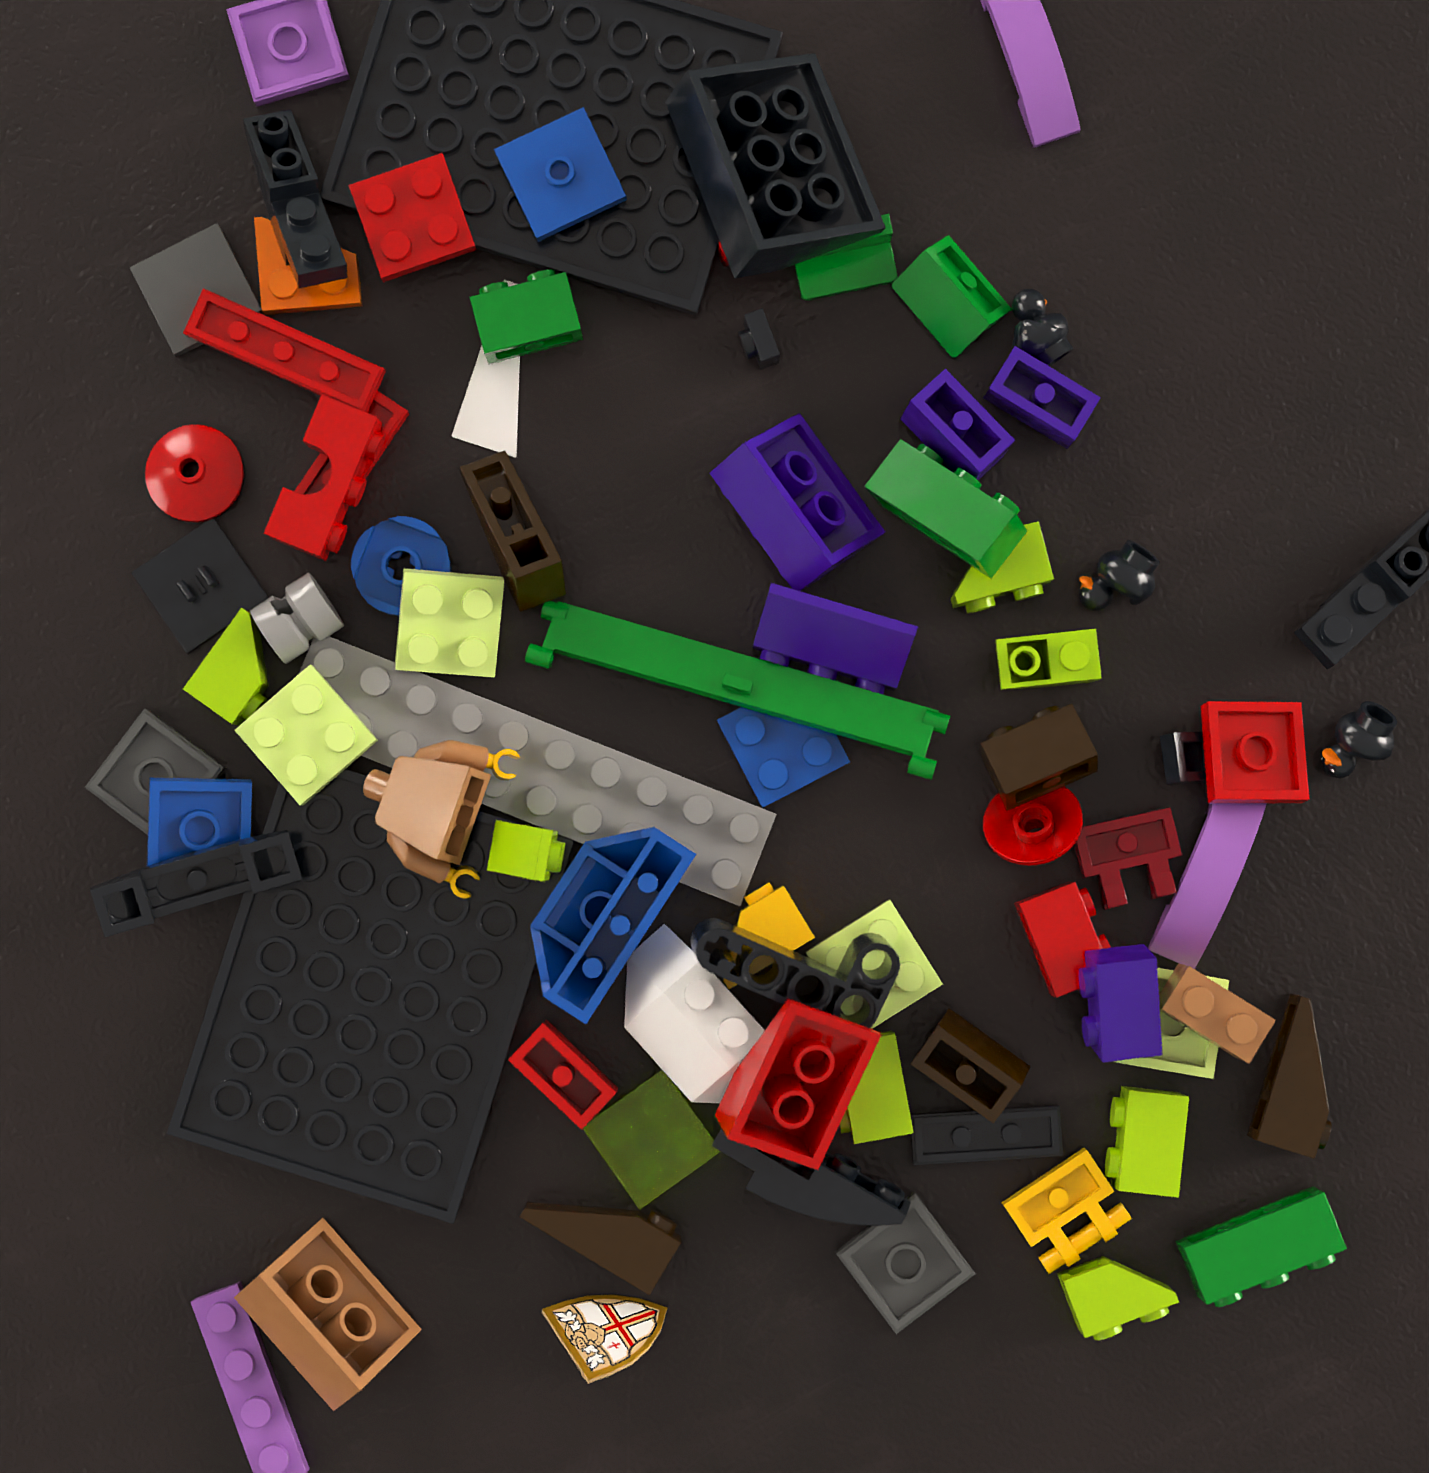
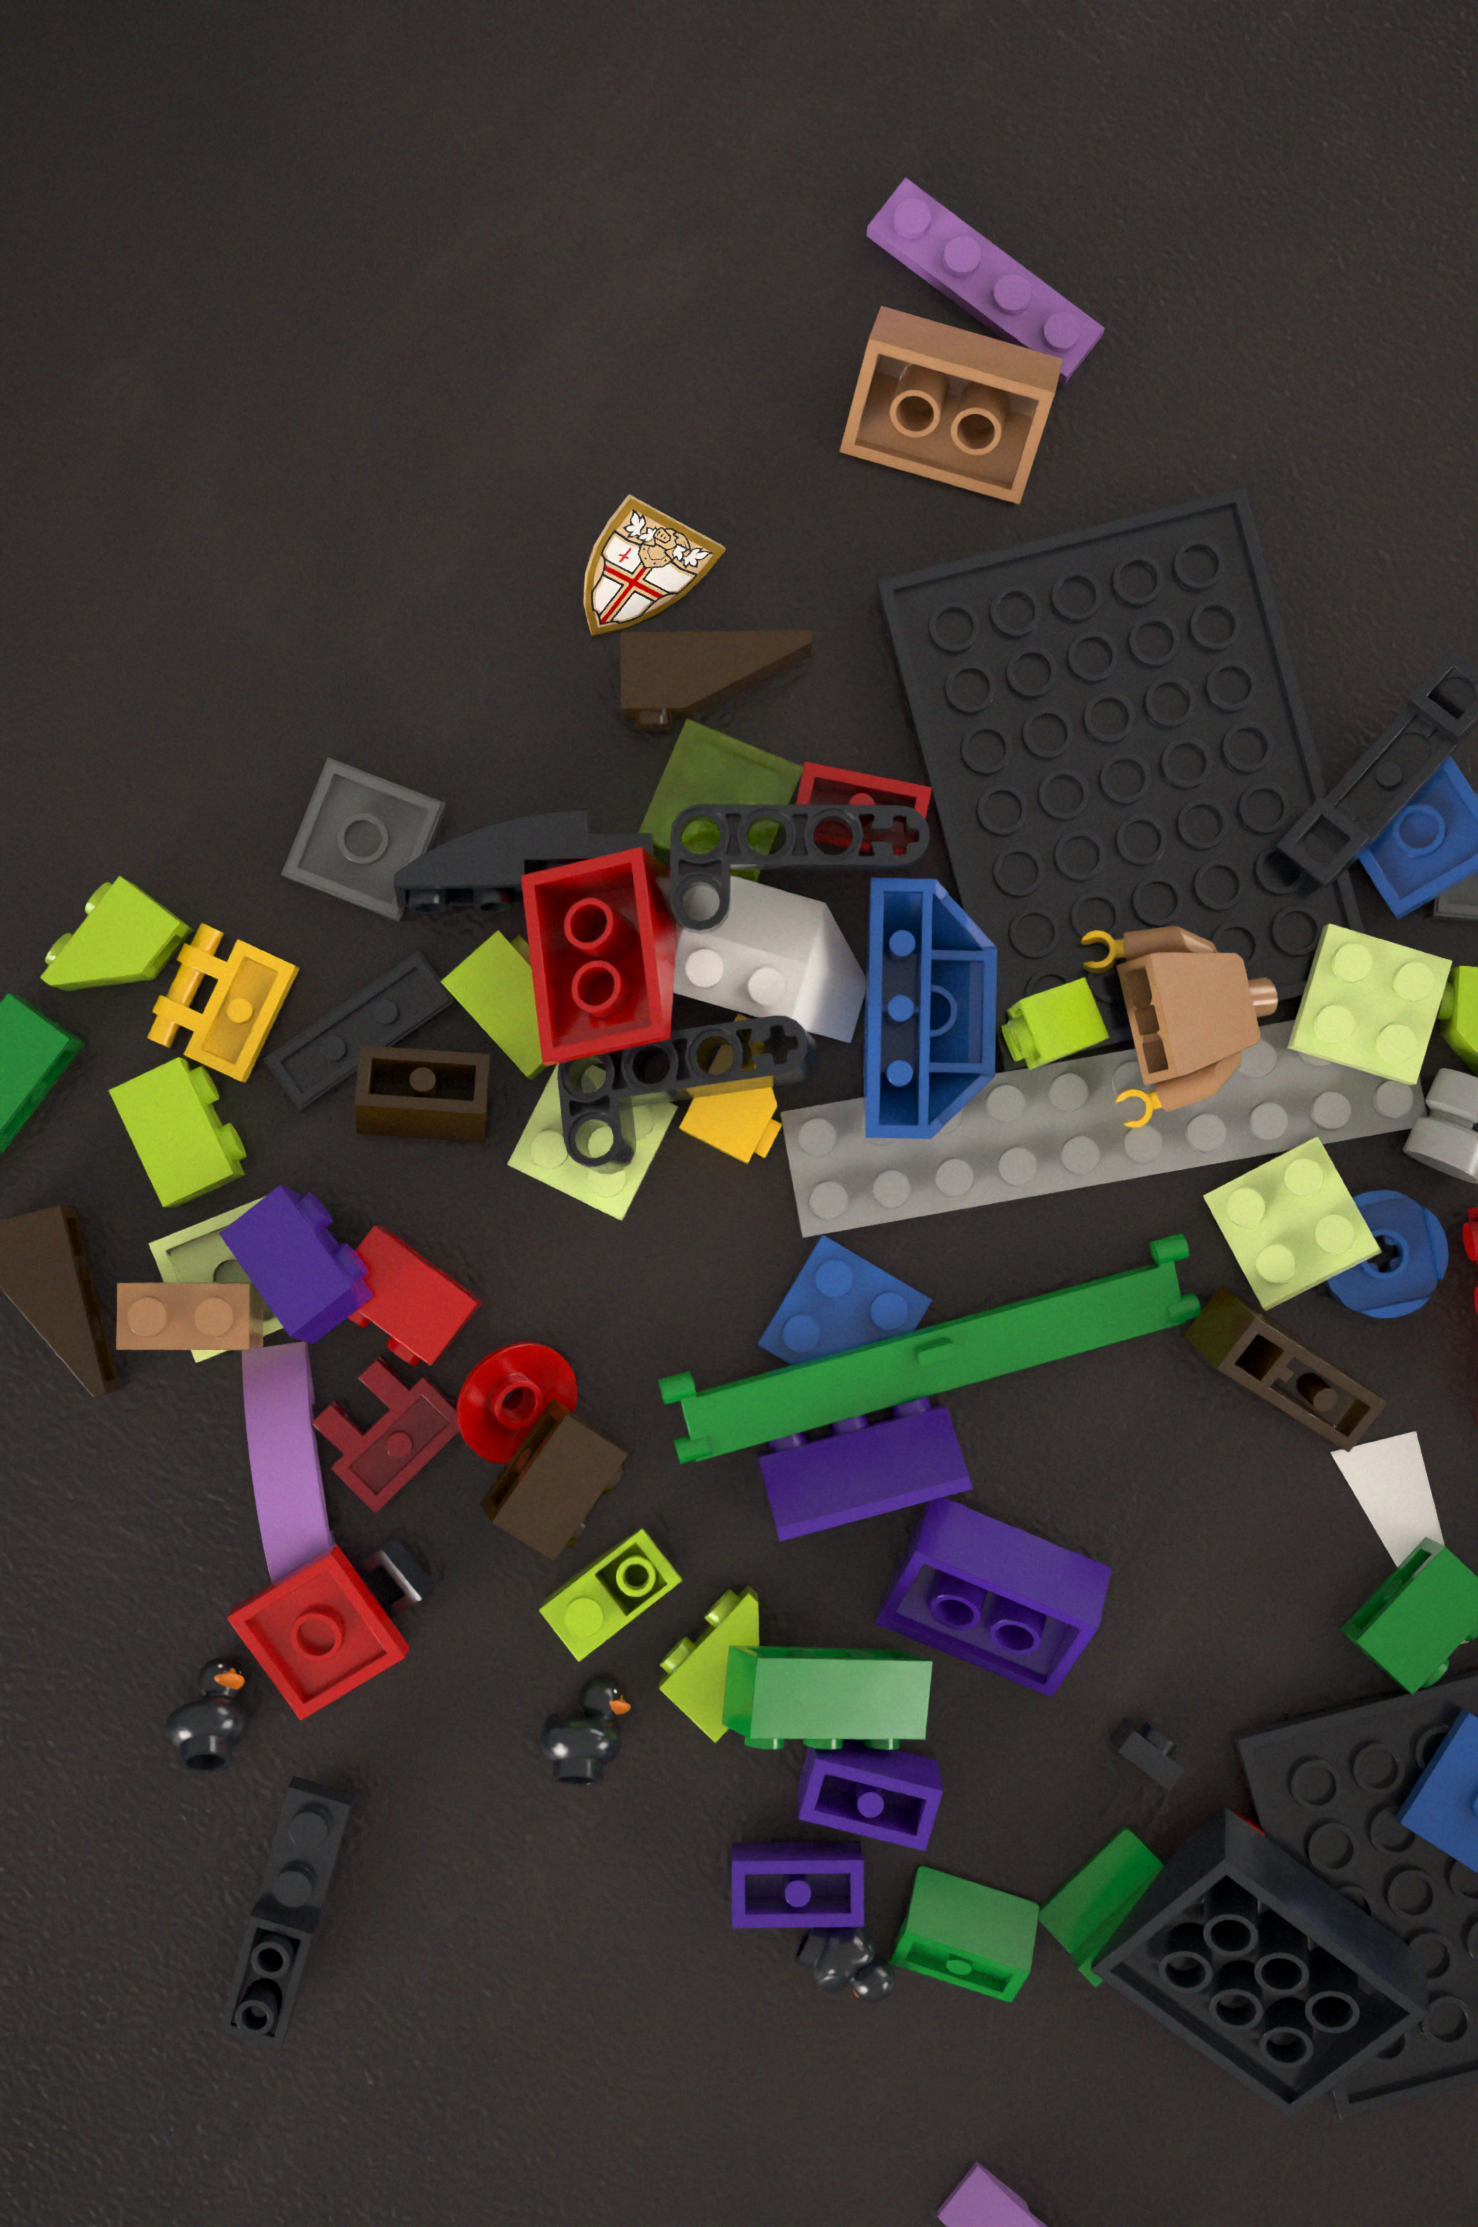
camera: 150 degrees right, 0 degrees up
none -> black beam [670,804,930,934]

